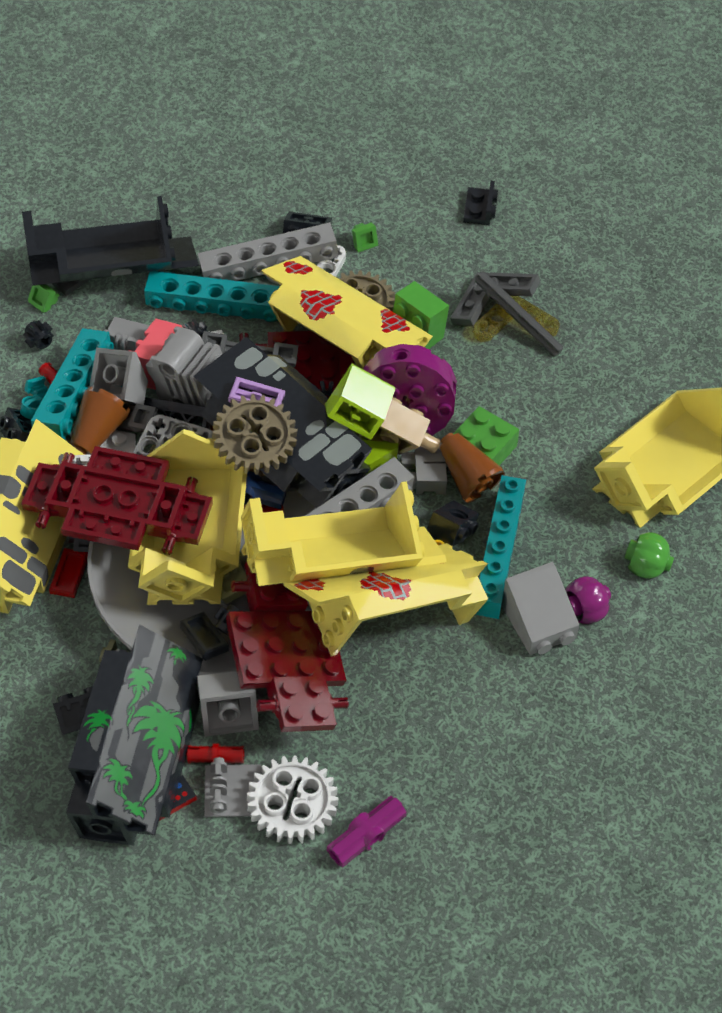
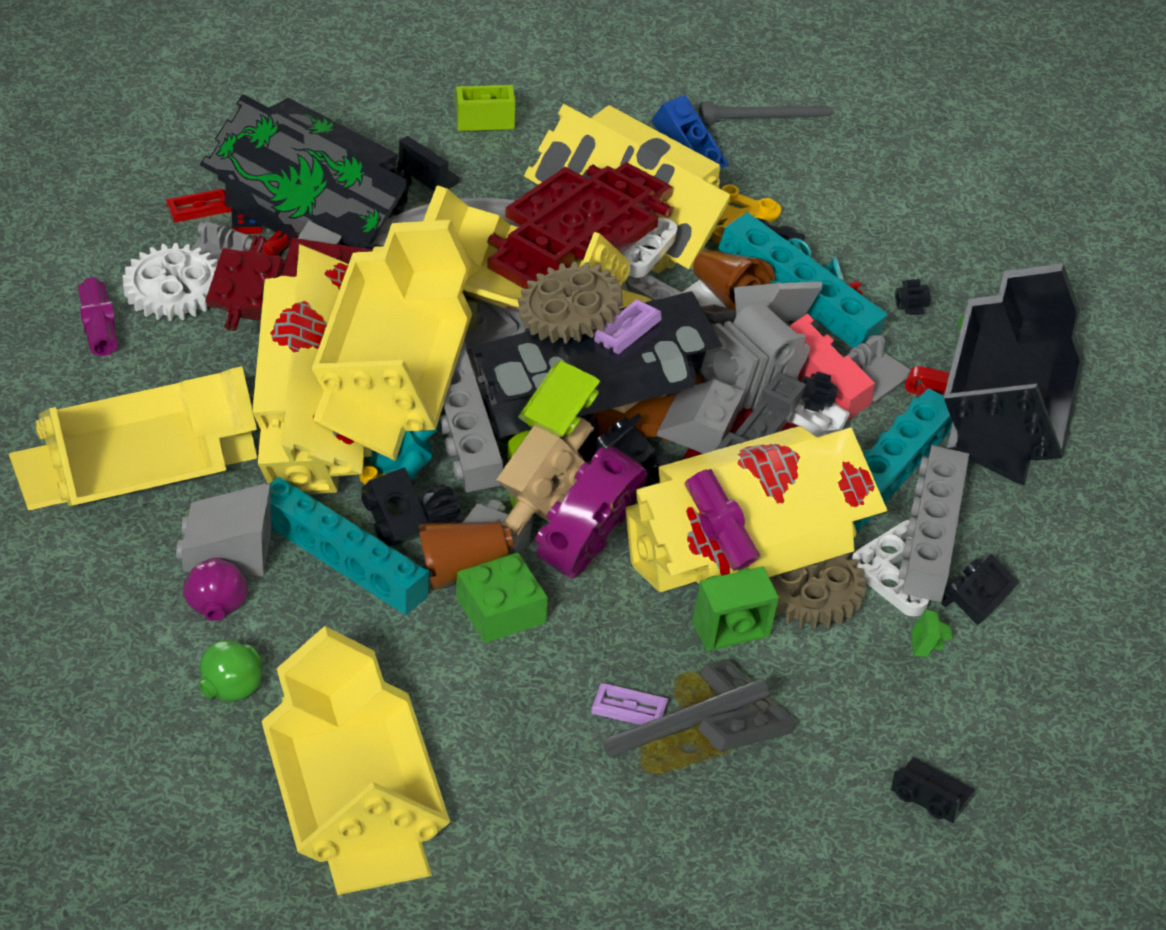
camera: 115 degrees right, 10 degrees down
none -> light yellow panel [8,366,257,510]
none -> red tile [166,189,231,223]
none -> black bracket [399,136,459,191]
none -> black gear [417,484,464,523]
none -> lavender tile [591,683,668,725]
none -> magenta piece [684,469,761,571]
none -> red beam [905,366,950,396]

